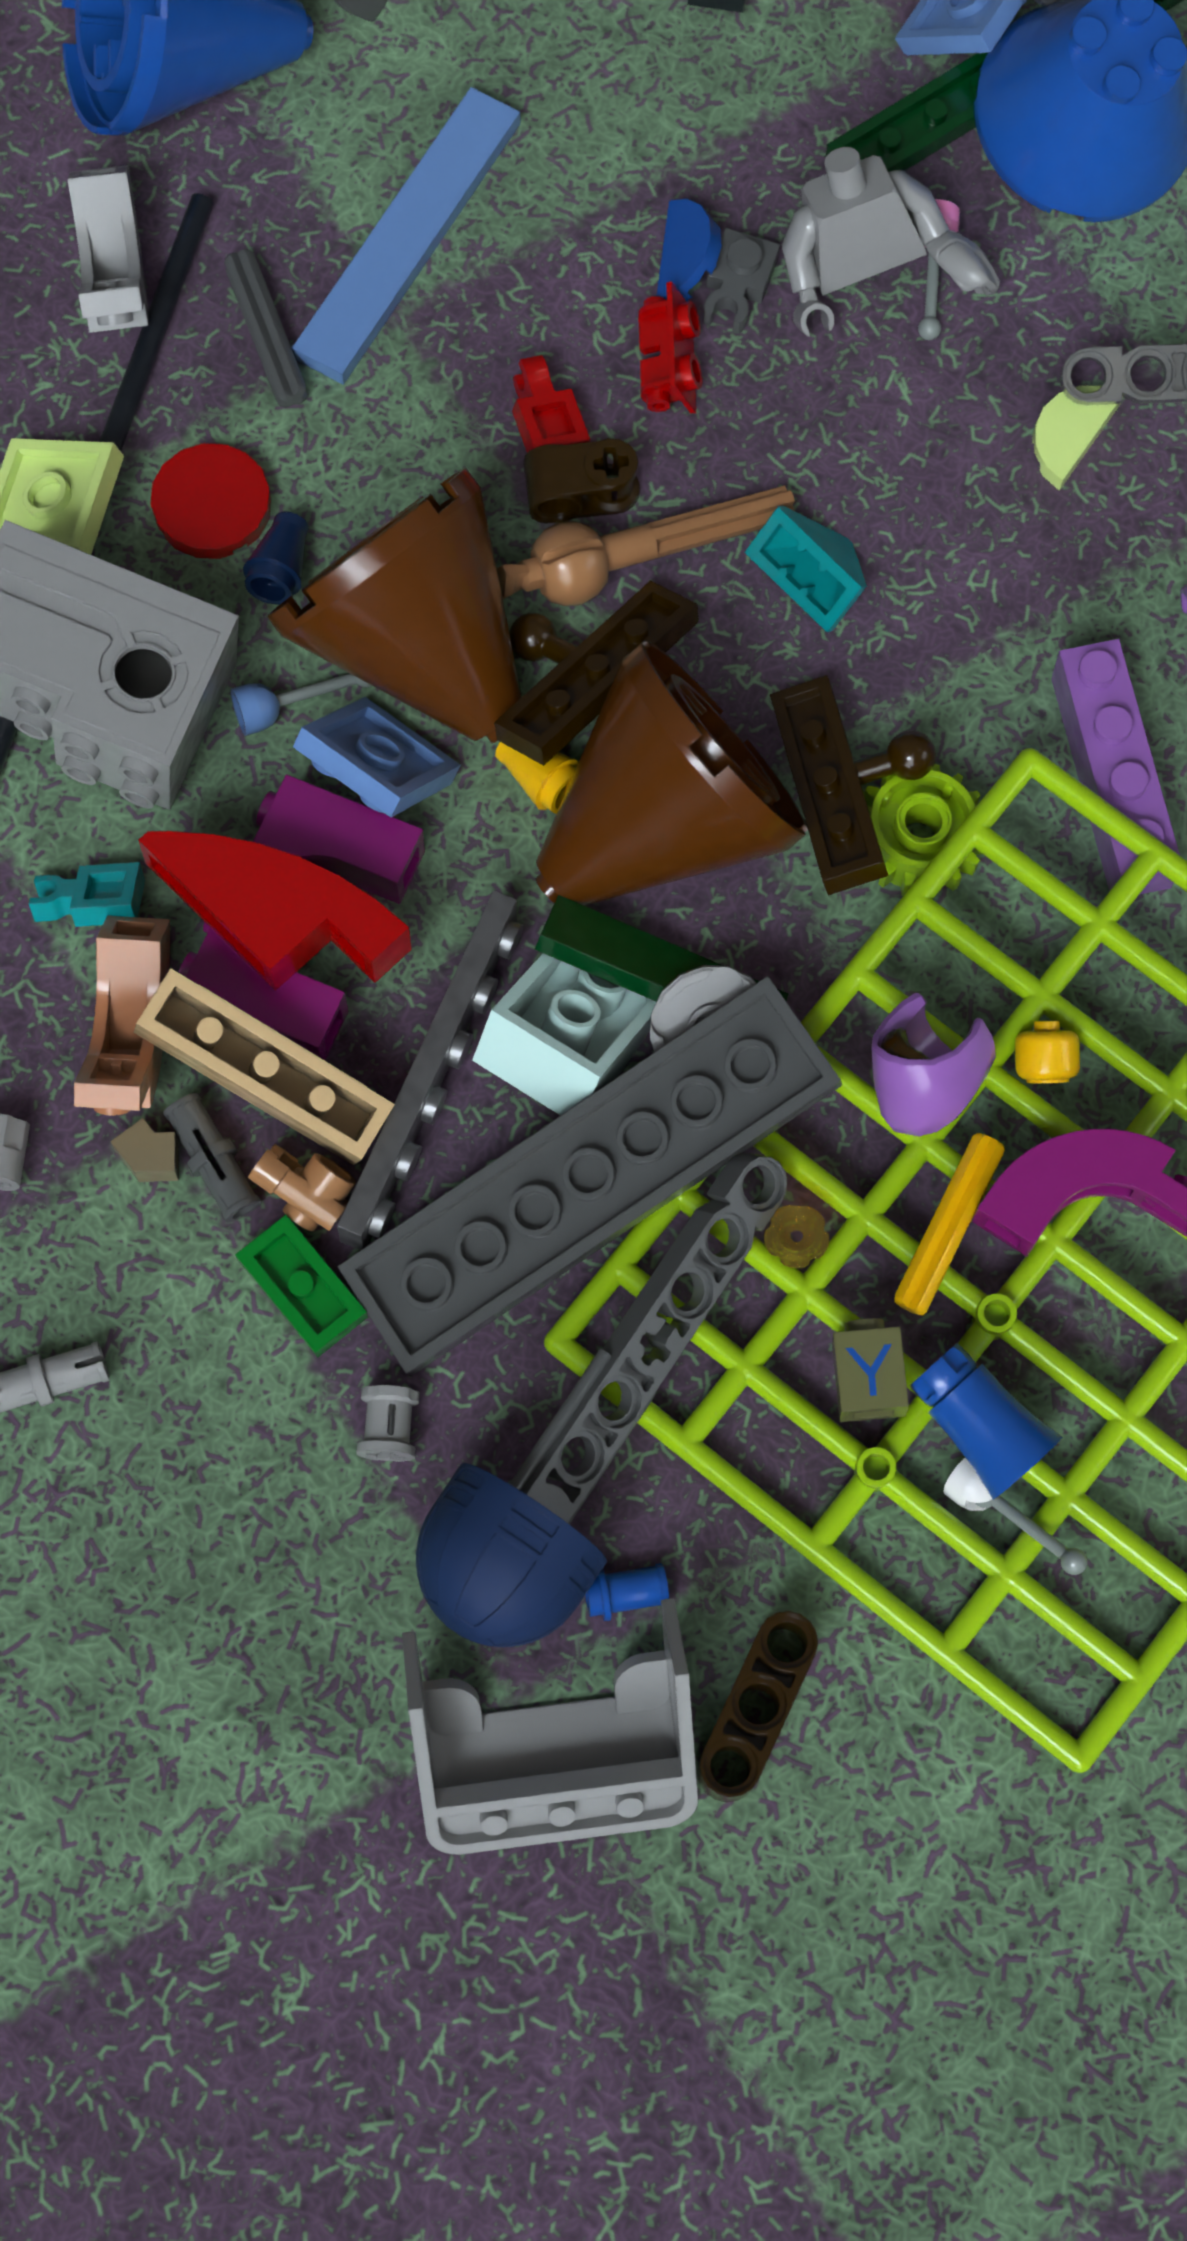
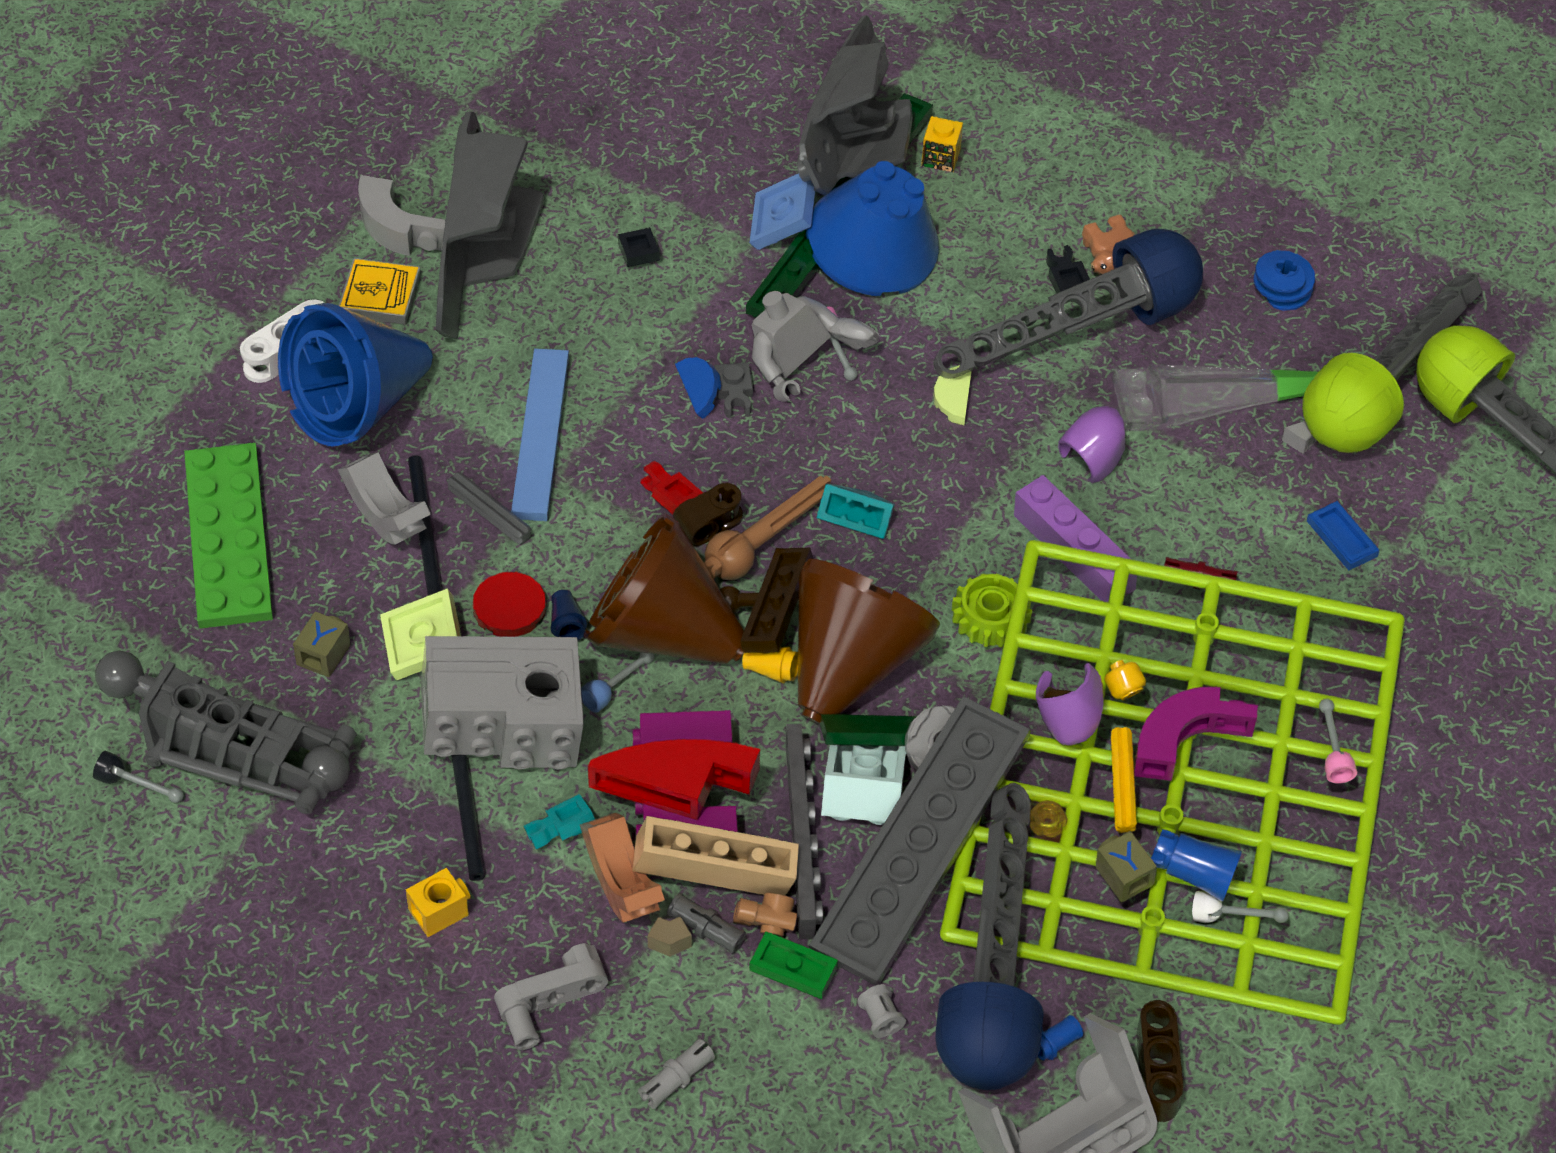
camera: 25 degrees left, 20 degrees down
medium blue plate [293,697,461,818] -> none
red hinge [638,281,703,413] -> none
dark brown plate [770,675,936,896] -> none

